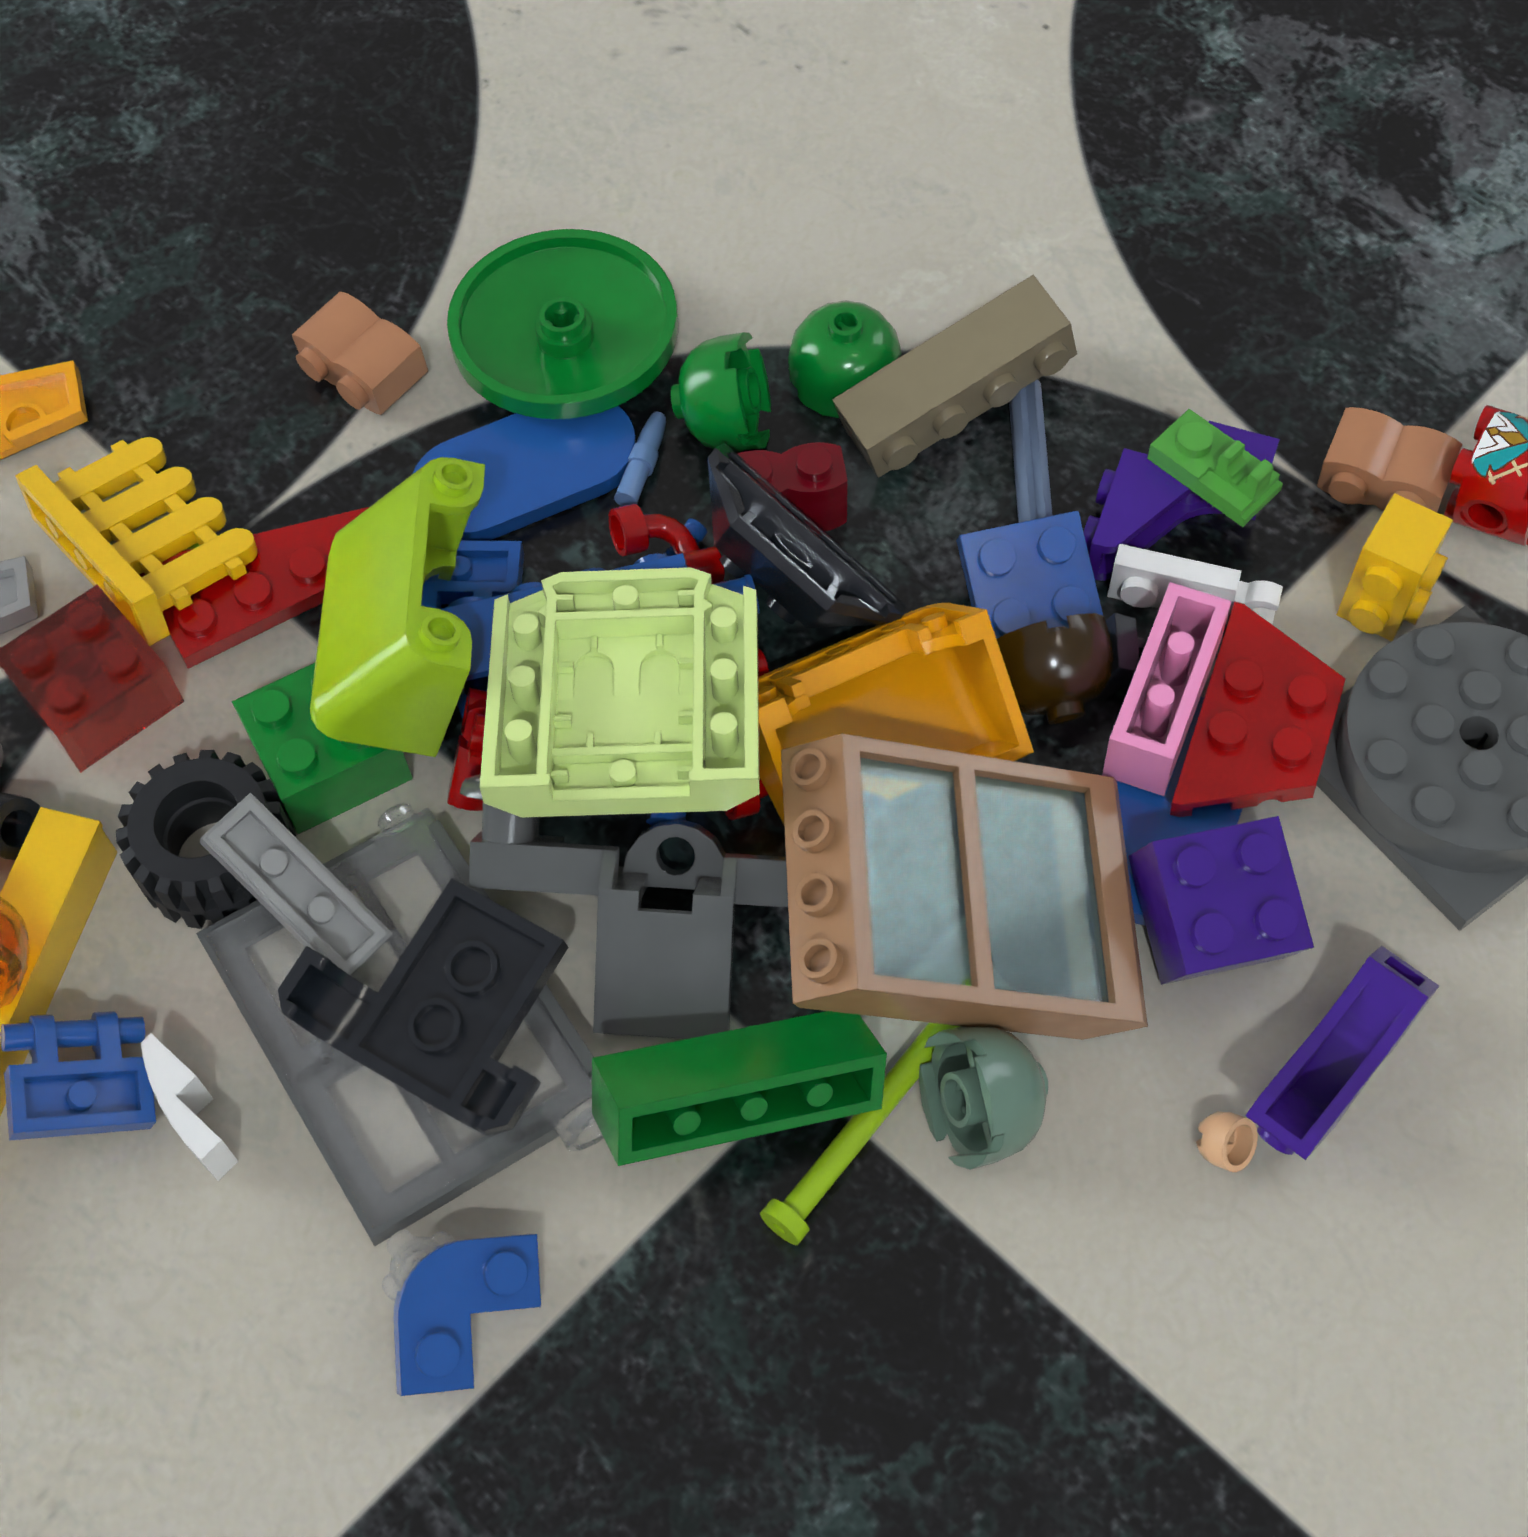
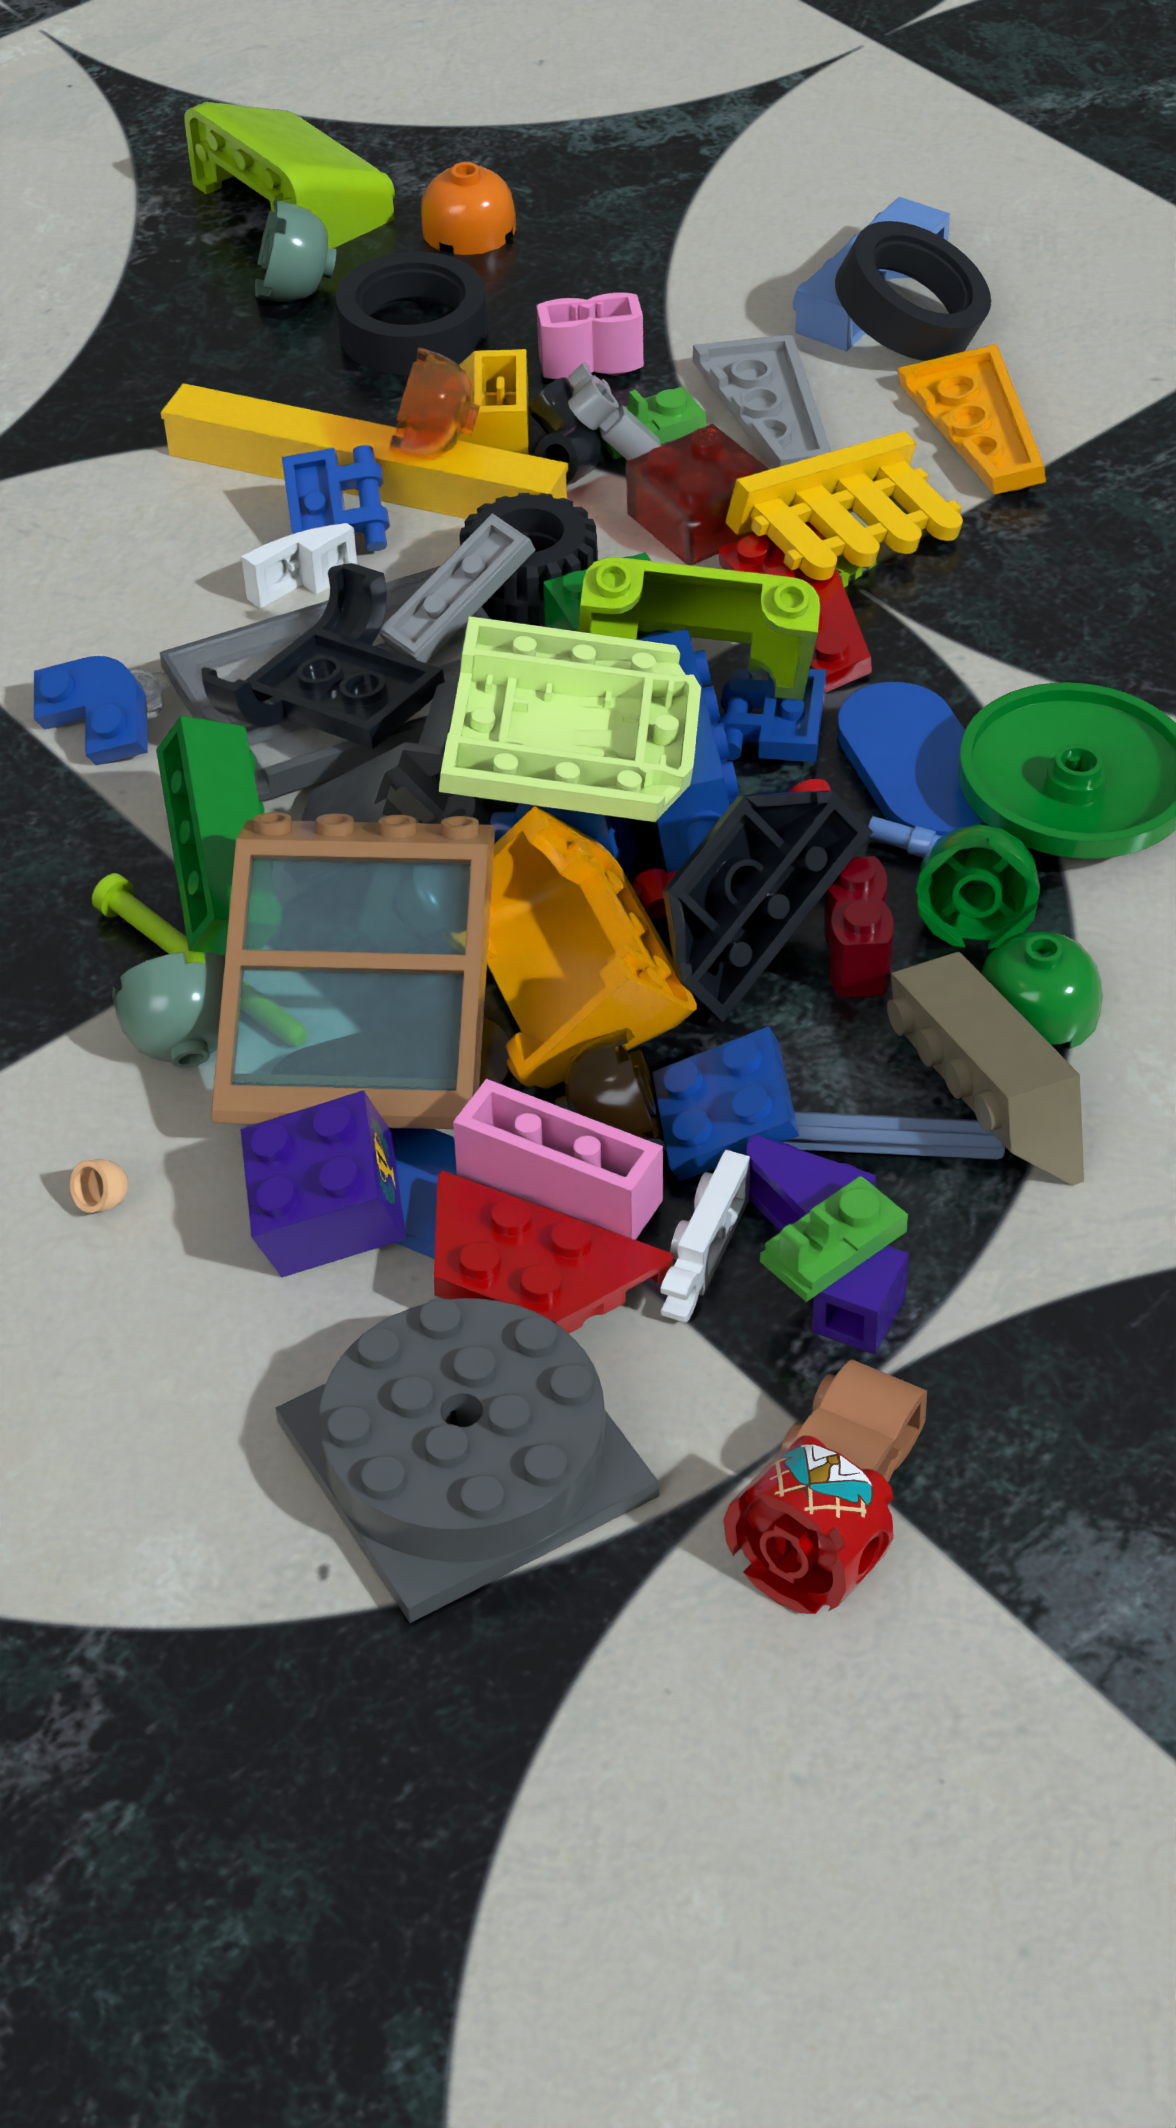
camera: 95 degrees right, 15 degrees down
nougat brick [292,292,428,415] -> none
dark purple arch [1245,946,1439,1160] -> none
yellow brick [1336,493,1453,641] -> none

